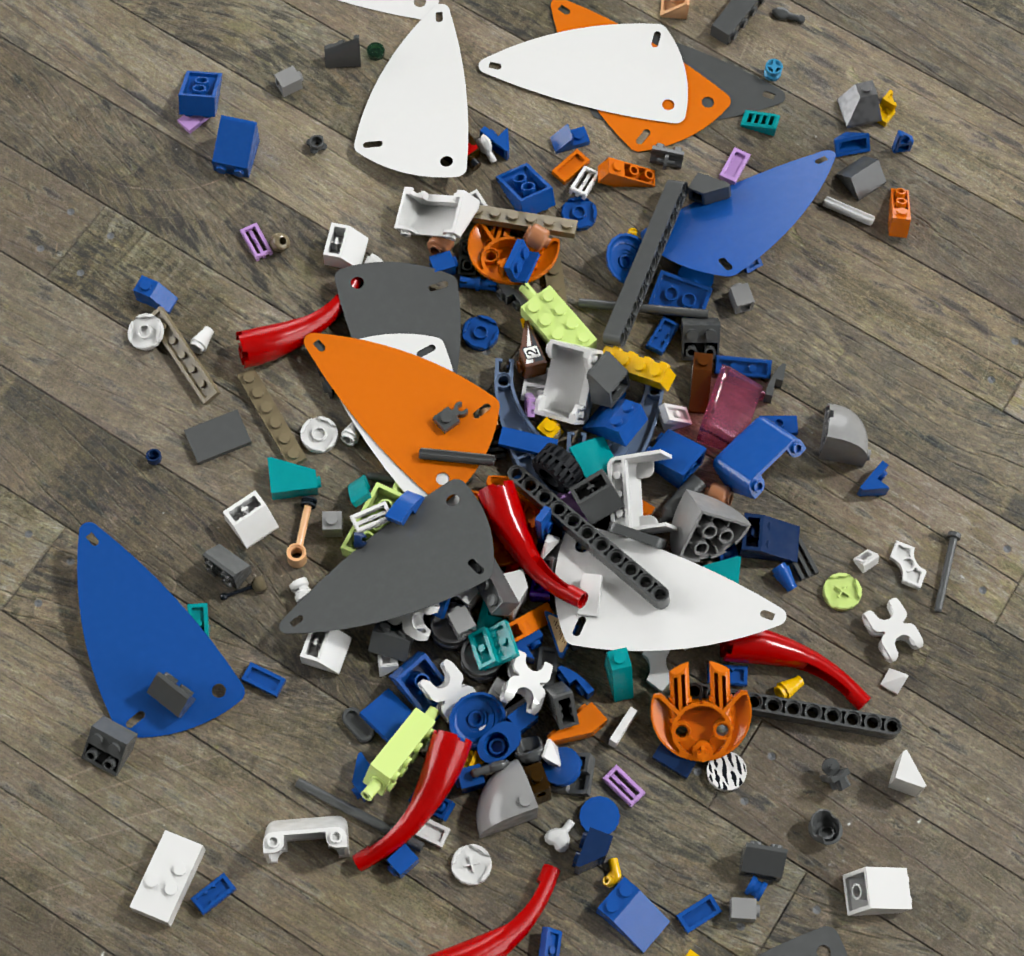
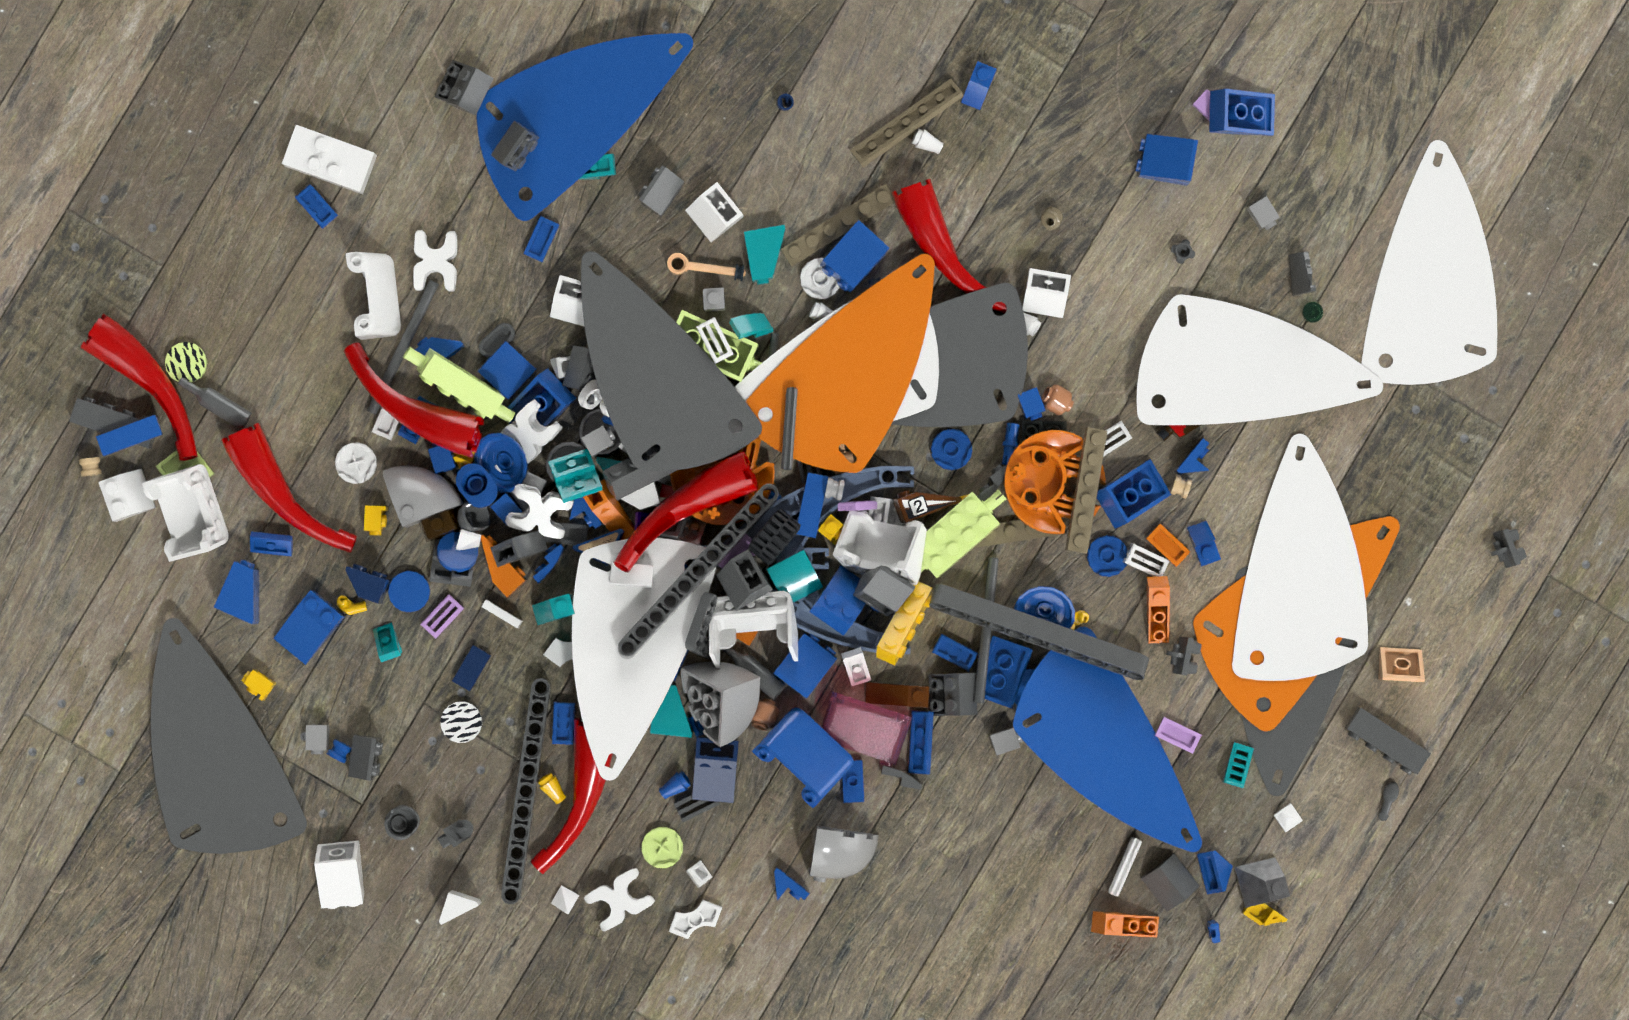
camera: 90 degrees right, 20 degrees up
white tile [127,313,164,351] -> none
dark grey tile [184,410,252,465] -> none
hinge [220,575,267,601] -> none
lavender tile [240,223,273,262] -> none
white wheel [289,577,312,604] -> none
dark blue hinge [354,532,367,548] -> none
blue slope [385,490,425,526] -> none
blue brick [387,844,419,879] -> none
white windscreen [394,187,480,241] -> none
dark grey plate [433,401,468,434] -> none
dark grey piece [470,760,509,778] -> none
white rock [476,134,497,164] -> none
blue bracket [504,239,540,283] -> none
nougat head [523,224,551,251] -> none
blue plate [535,506,553,545] -> none
white slope [540,534,560,559] -> none
white rock [544,819,575,853] -> none
orange piece [650,661,752,762] -> none
blue tile [676,894,722,934] -> none
dark grey slope [688,172,731,205] -> none
dark azure wheel [764,59,783,81] -> none
dark grey bar [934,531,961,613] -> none
none -> yellow brick [364,505,388,536]
none -> teal slope [372,622,402,662]
none -> white piece [414,230,457,292]
none -> blue slope [820,220,889,293]
none -> light grey wheel [825,478,845,501]
none -> tan wheel [1170,474,1192,499]
none -> white tile [1274,803,1303,832]

